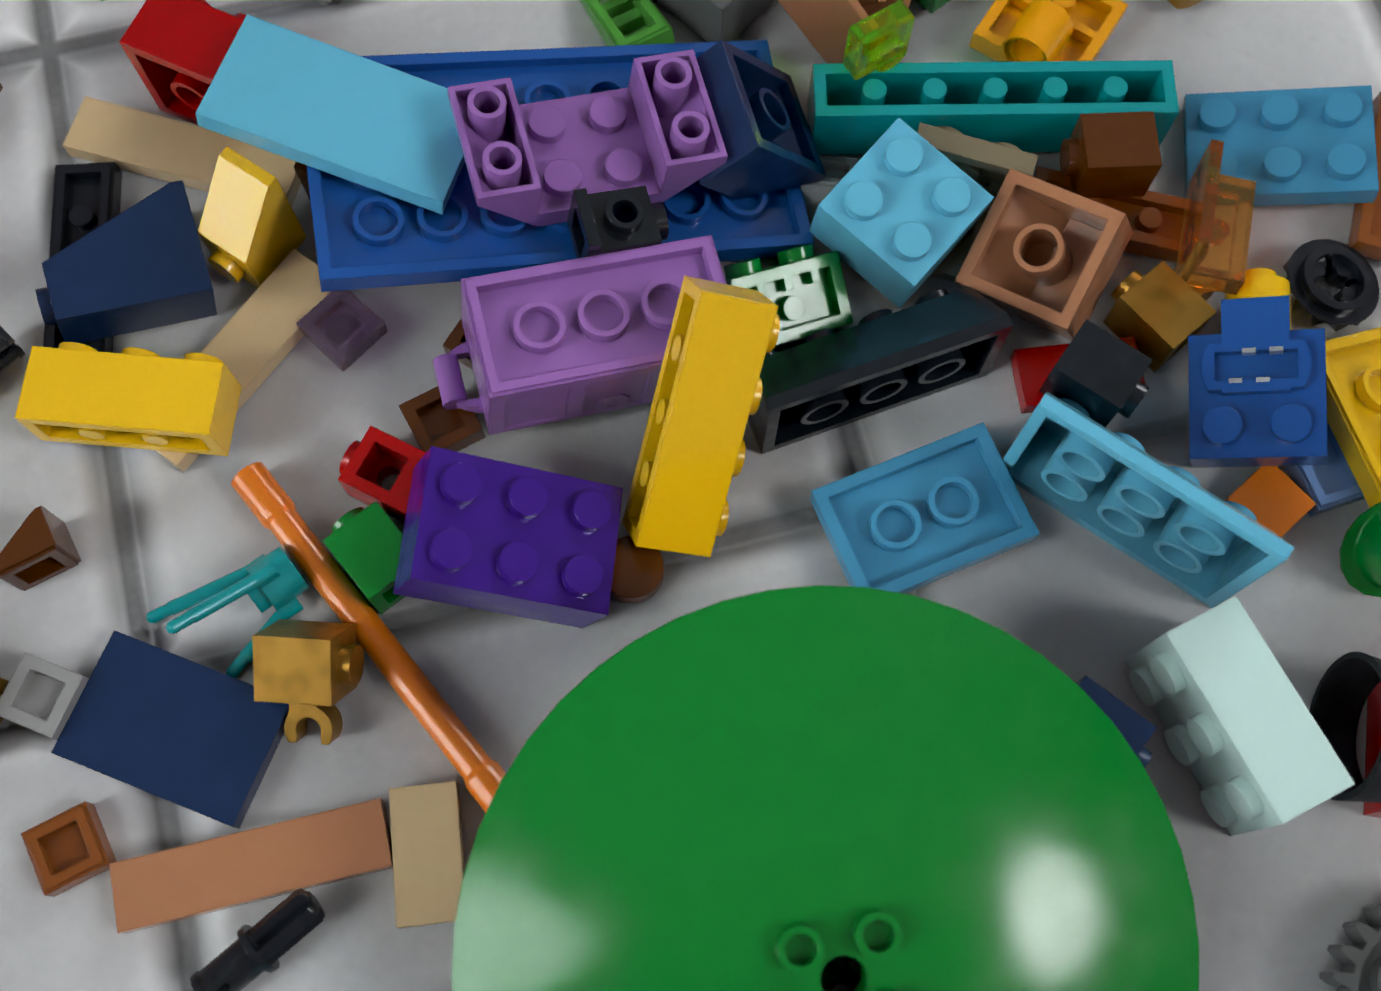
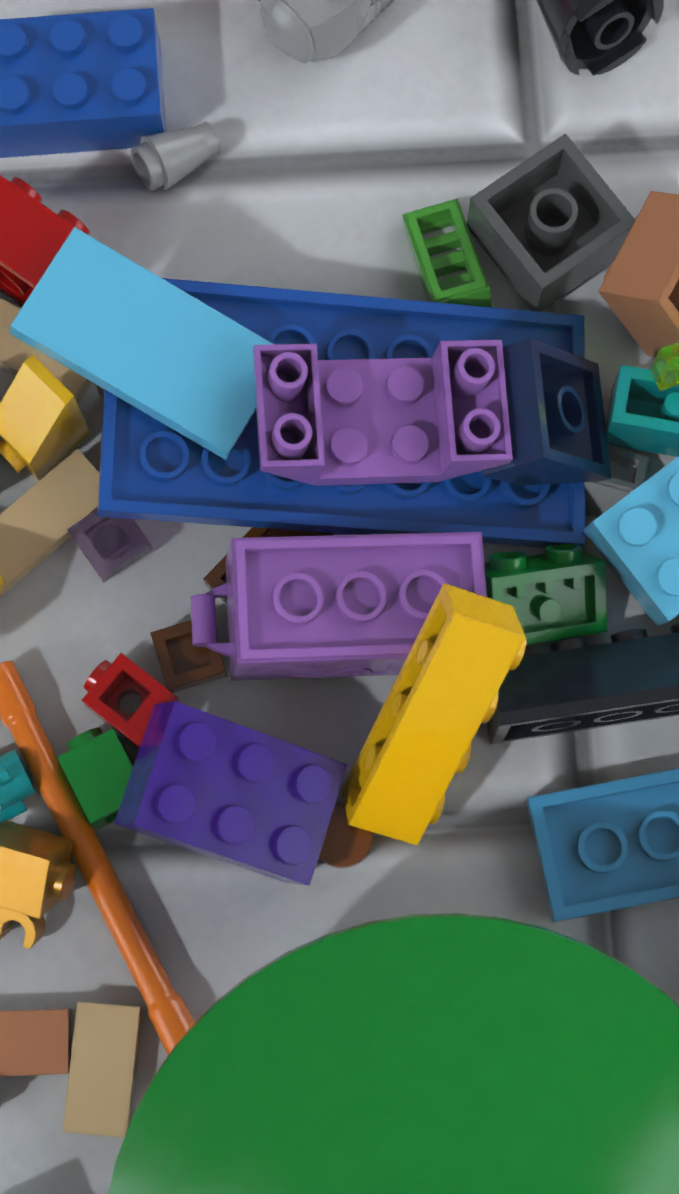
camera: 15 degrees right, 5 degrees up
black brick [567,185,669,259] -> none

